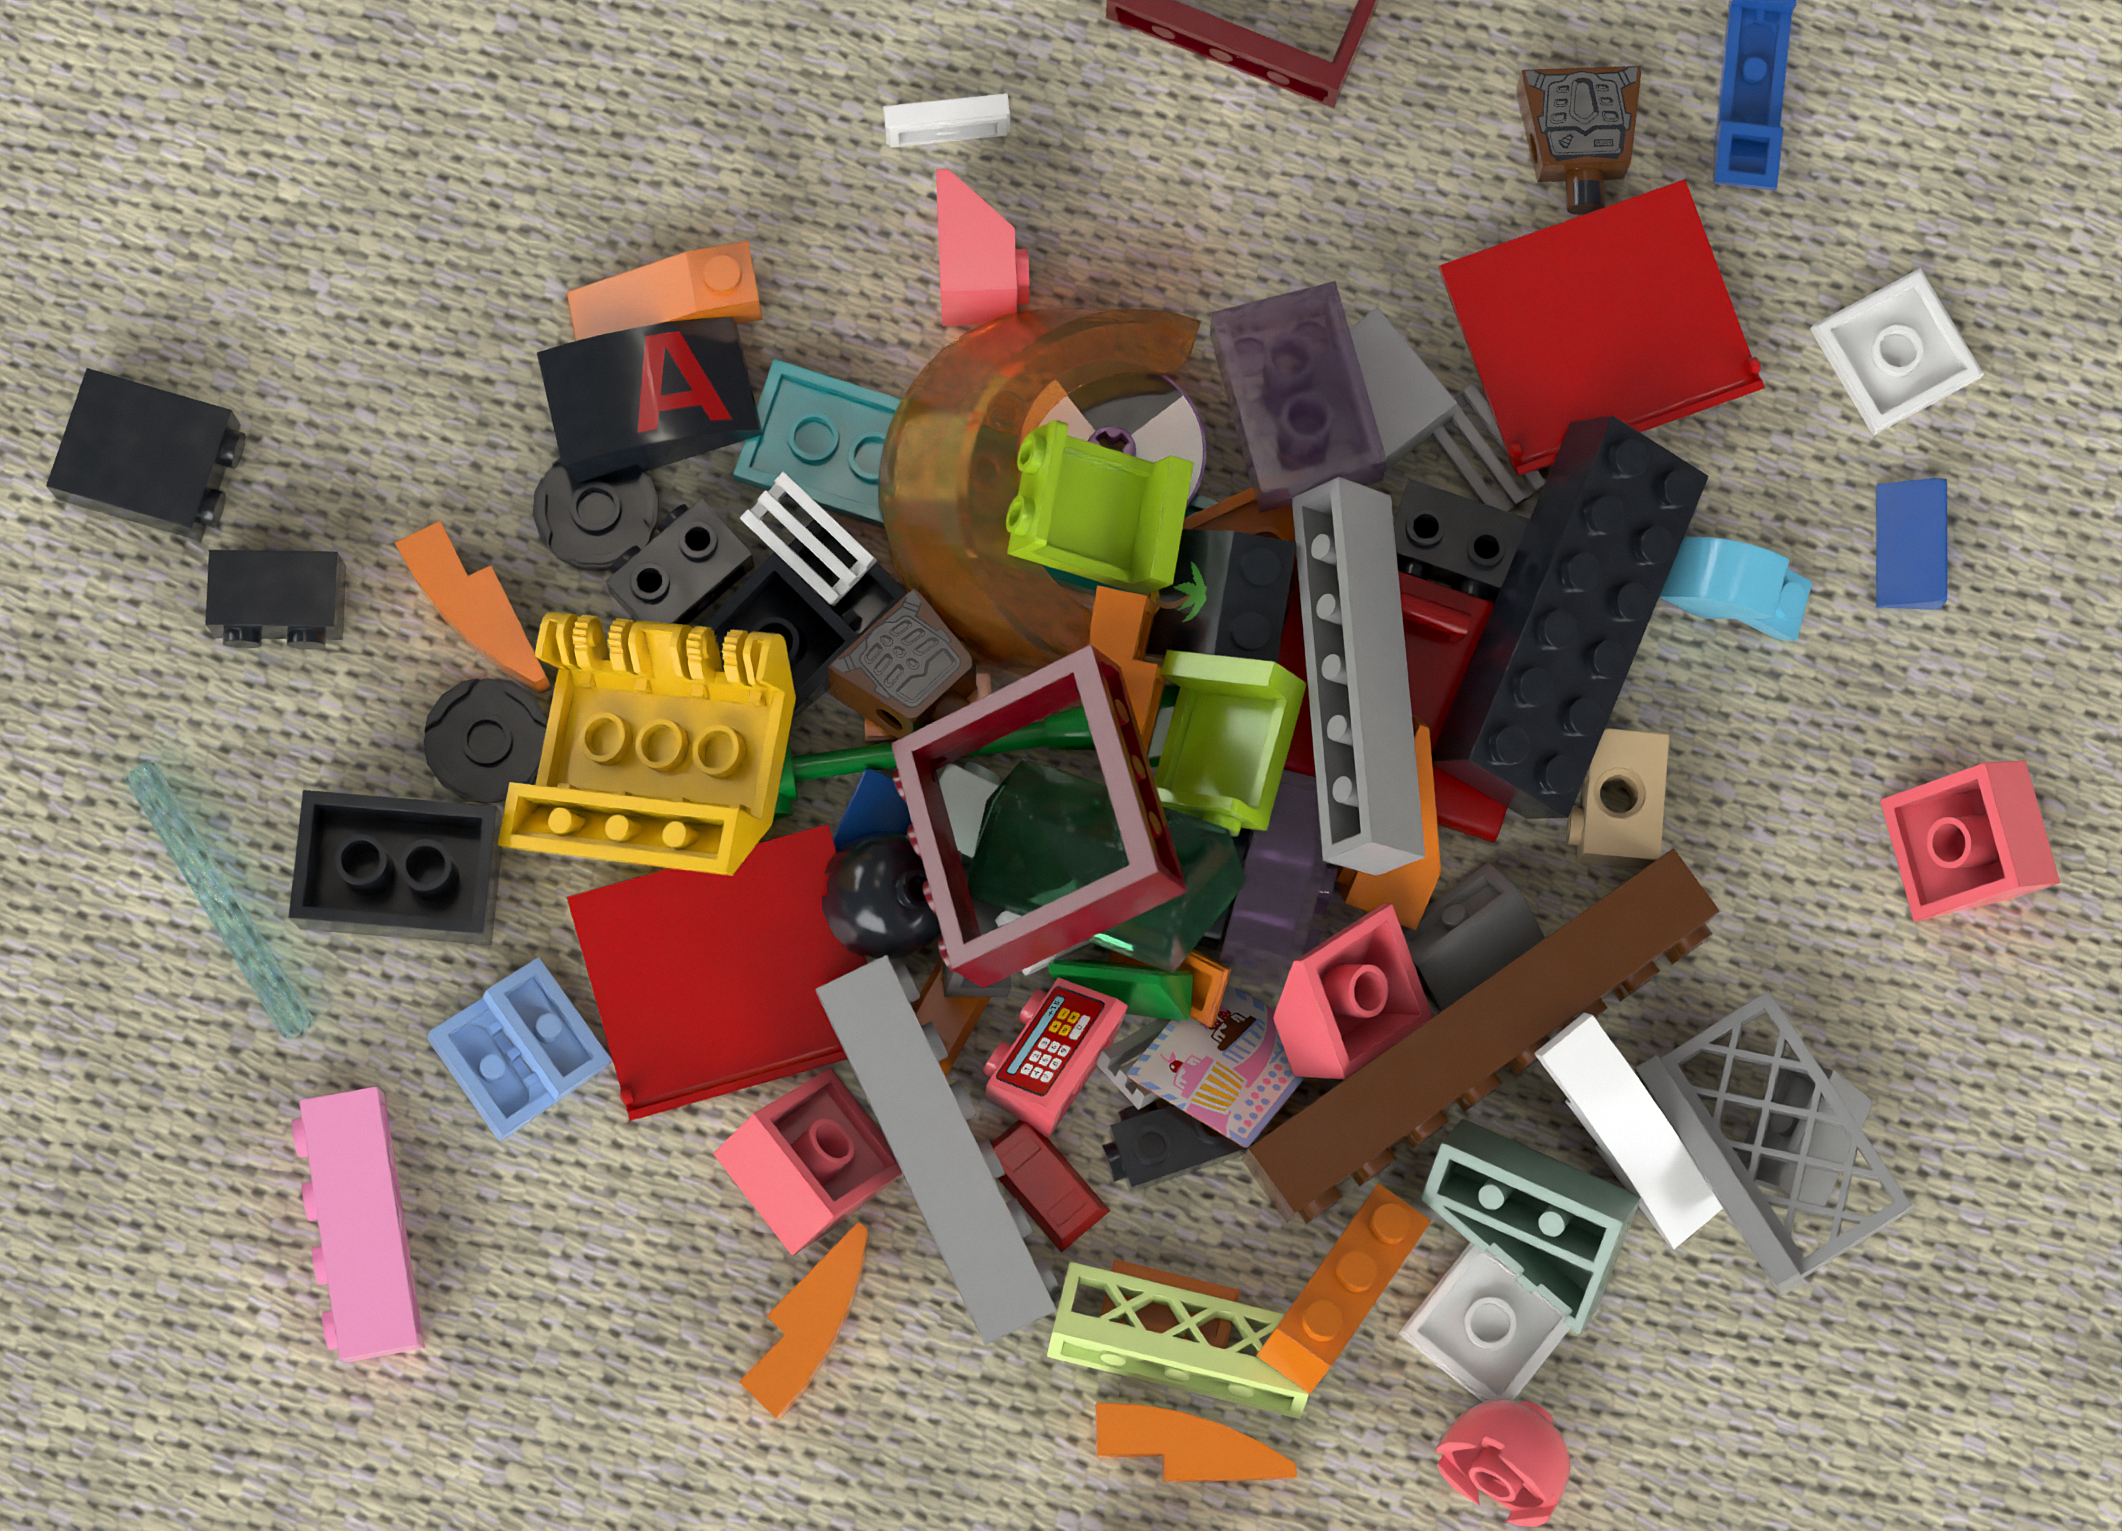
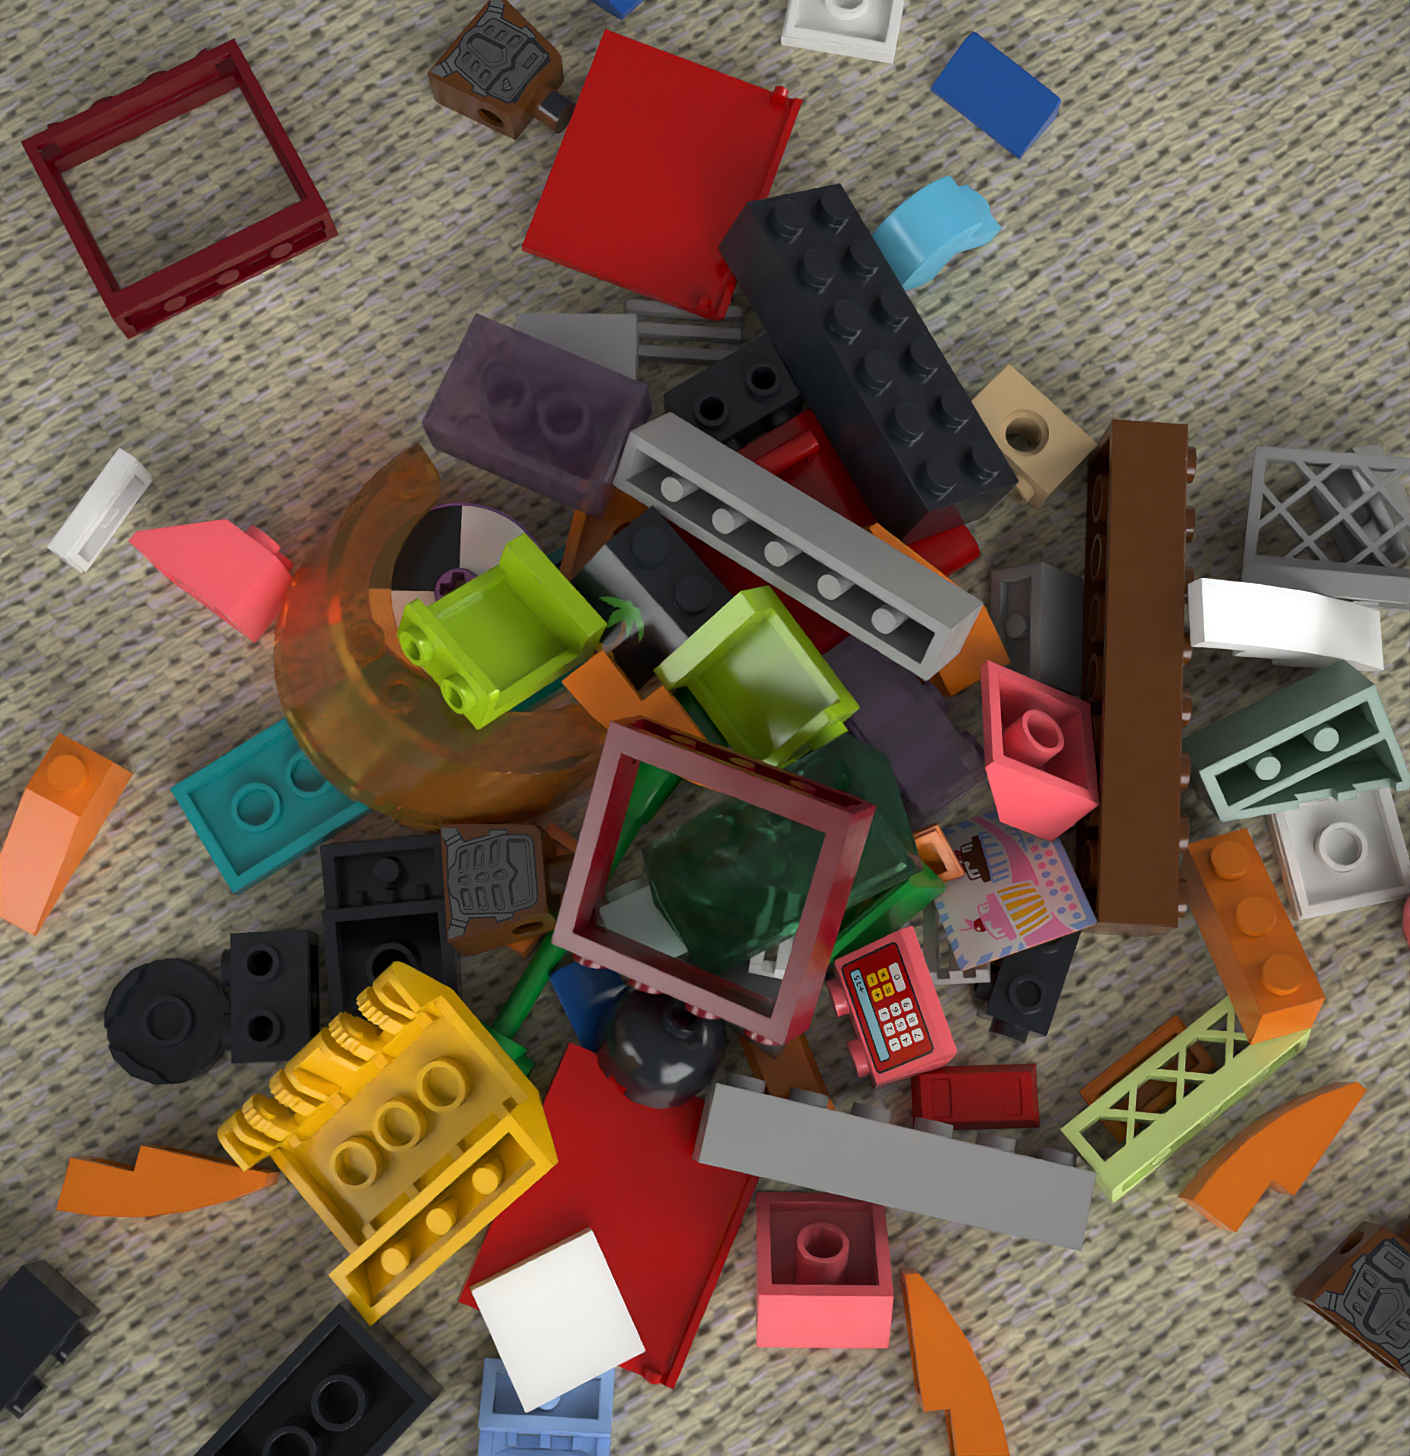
camera: 50 degrees left, 0 degrees up
black tile [424,678,548,804] -> none
black slope [537,318,763,483] -> none
white tile [740,472,877,607] -> none
coral slope [1880,760,2060,922] -> none
none -> white tile [470,1227,646,1413]

